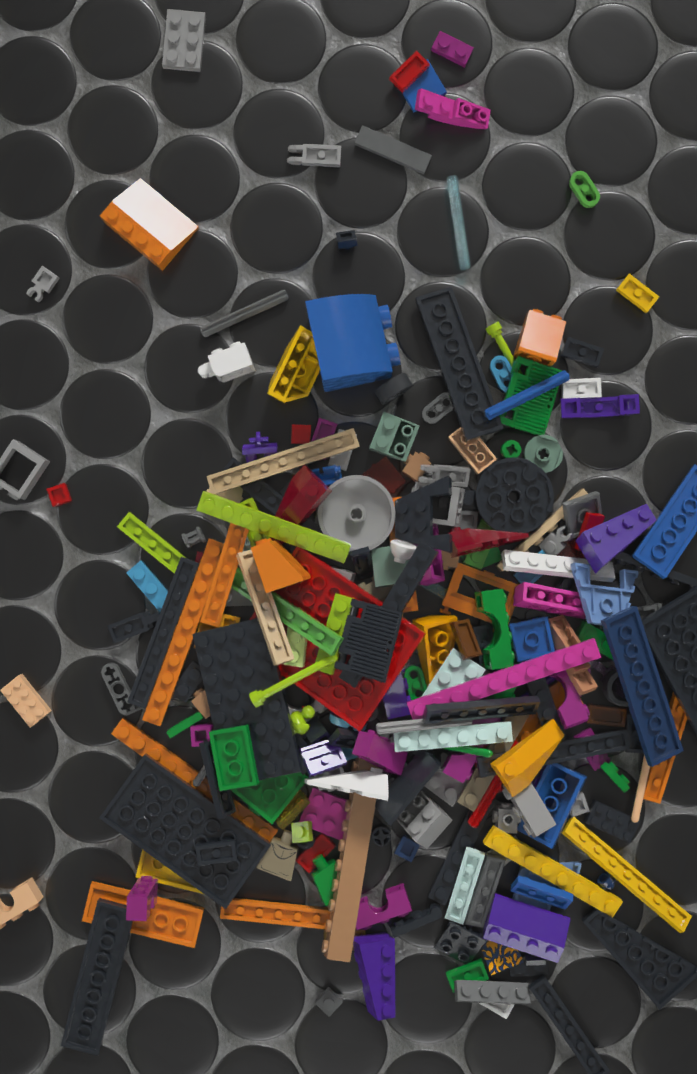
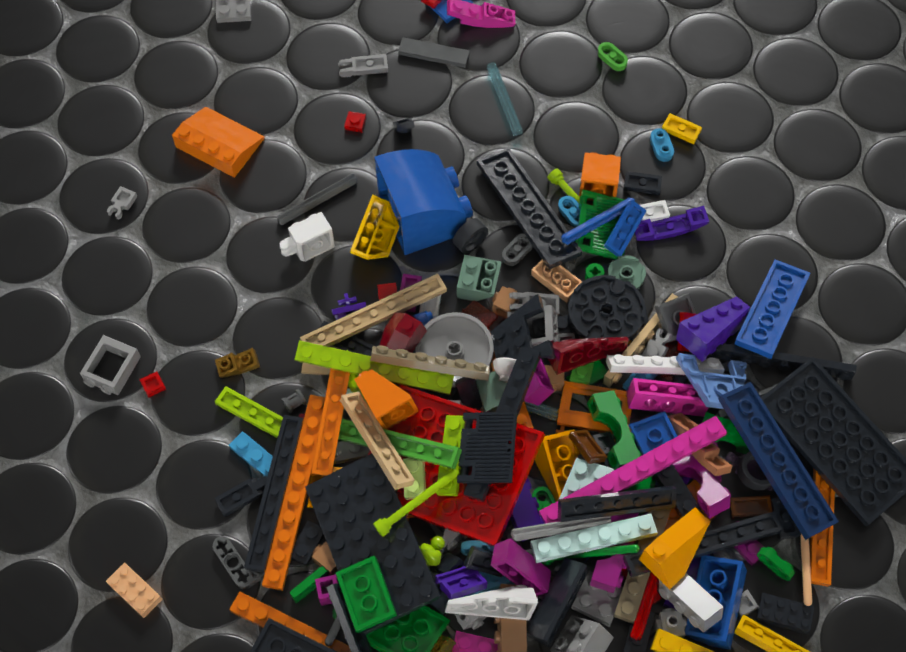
camera: 10 degrees left, 25 degrees down
none -> pearl gold slope [215,348,260,378]
none -> red plate [344,111,366,133]
none -> dark tan plate [370,345,490,381]
none -> blue plate [603,200,647,257]
none -> dark azure plate [650,128,674,162]

